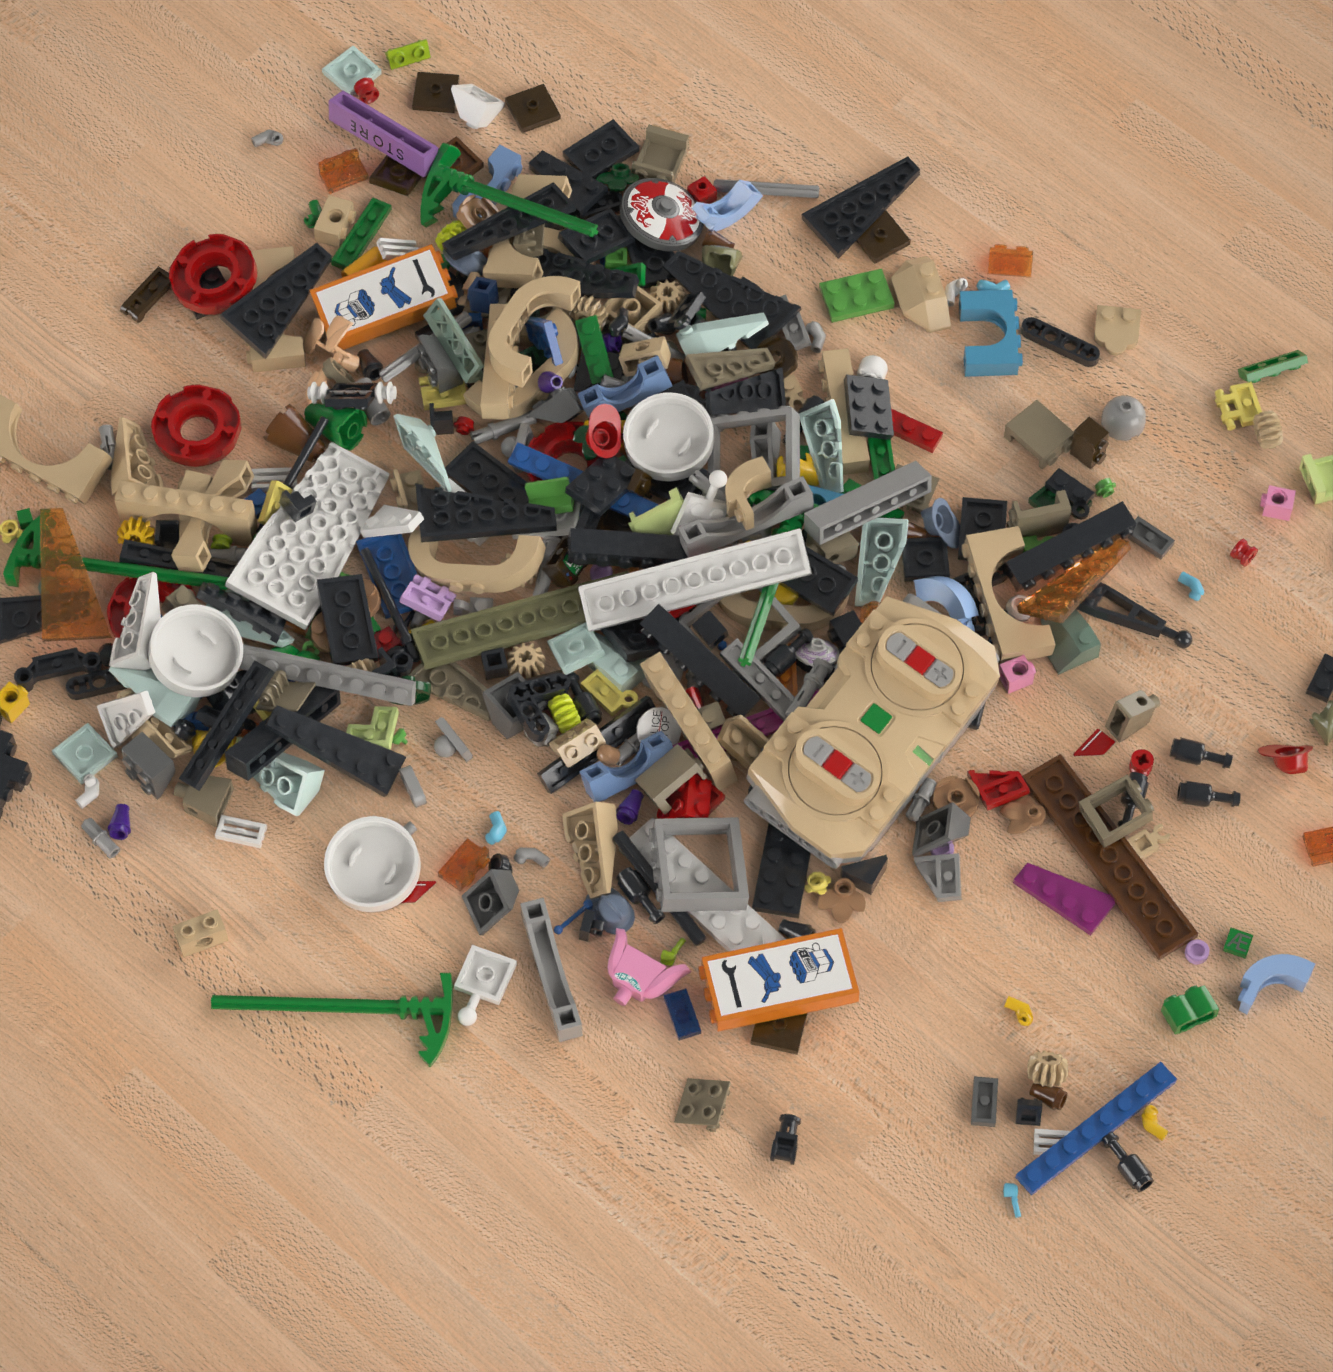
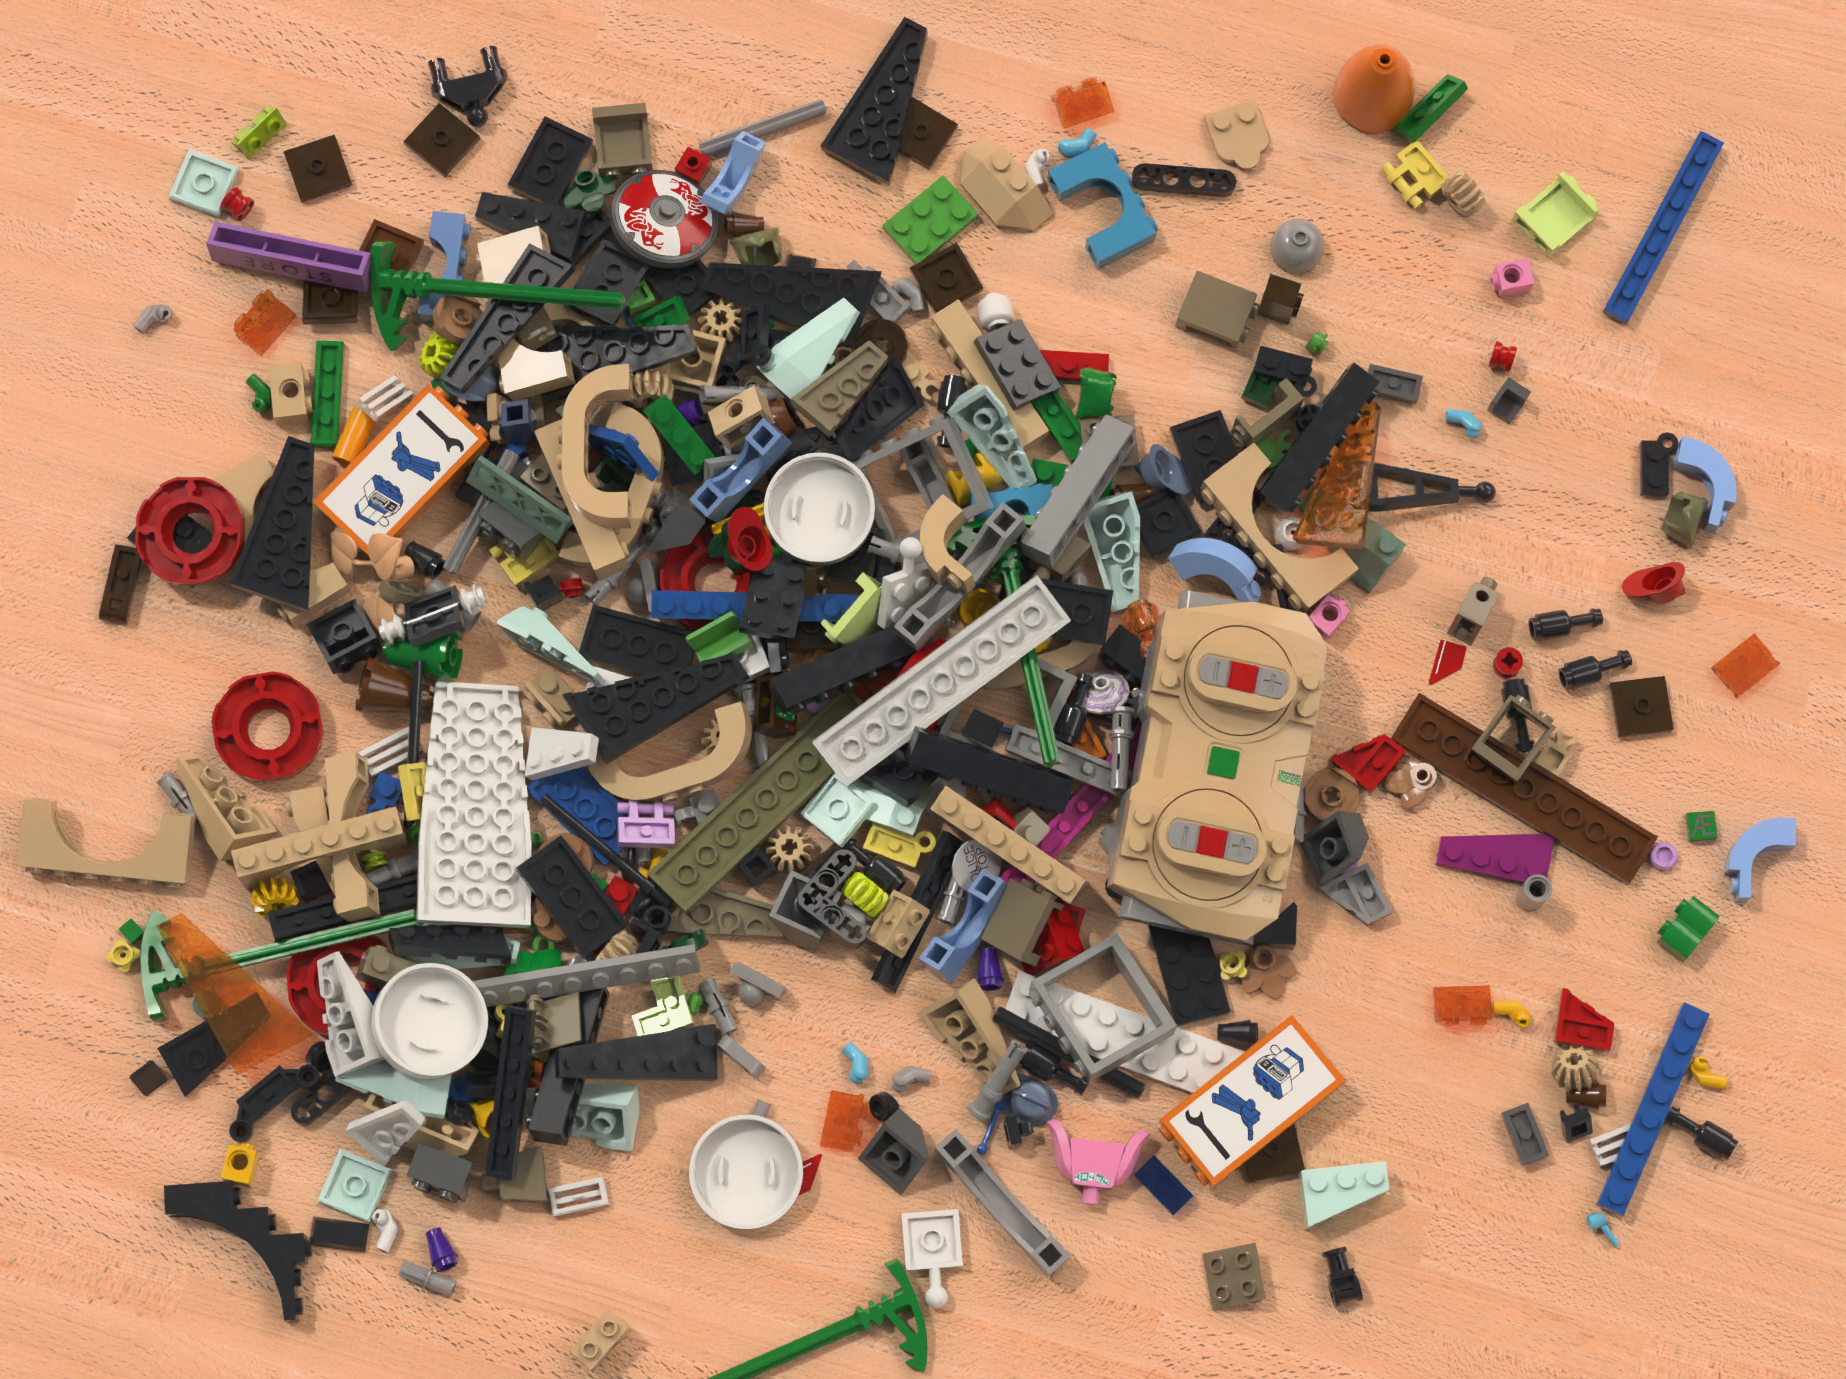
camera: 30 degrees left, 15 degrees up
black panel [279,490,317,522] -> none
white slope [451,84,506,129] -> none
dark purple cone [538,371,563,393] -> none
medium nougat piece [597,744,620,766] -> none
black arm [608,308,628,337] -> none
lime hand [660,938,686,966] -> none
tan bracket [717,715,769,769] -> none
none -> black plate [306,598,383,674]
none -> black tile [310,1216,370,1252]
none -> black connector [428,46,507,127]
none -> light grey pin [698,978,738,1036]
none -> dark brown plate [910,243,983,314]
none -> light grey pin [967,1040,1027,1121]
none -> green hair [1075,367,1117,419]
none -> light aqua wedge [1298,1161,1390,1230]
none -> orange cylinder [1333,44,1415,134]
none -> clear orange bracket [1433,985,1494,1026]
none -> dark grey panel [1487,377,1531,424]
none -> light grey pin [1516,874,1552,912]
none -> red wing [1553,988,1615,1052]
none -> dark brown plate [1609,676,1674,738]

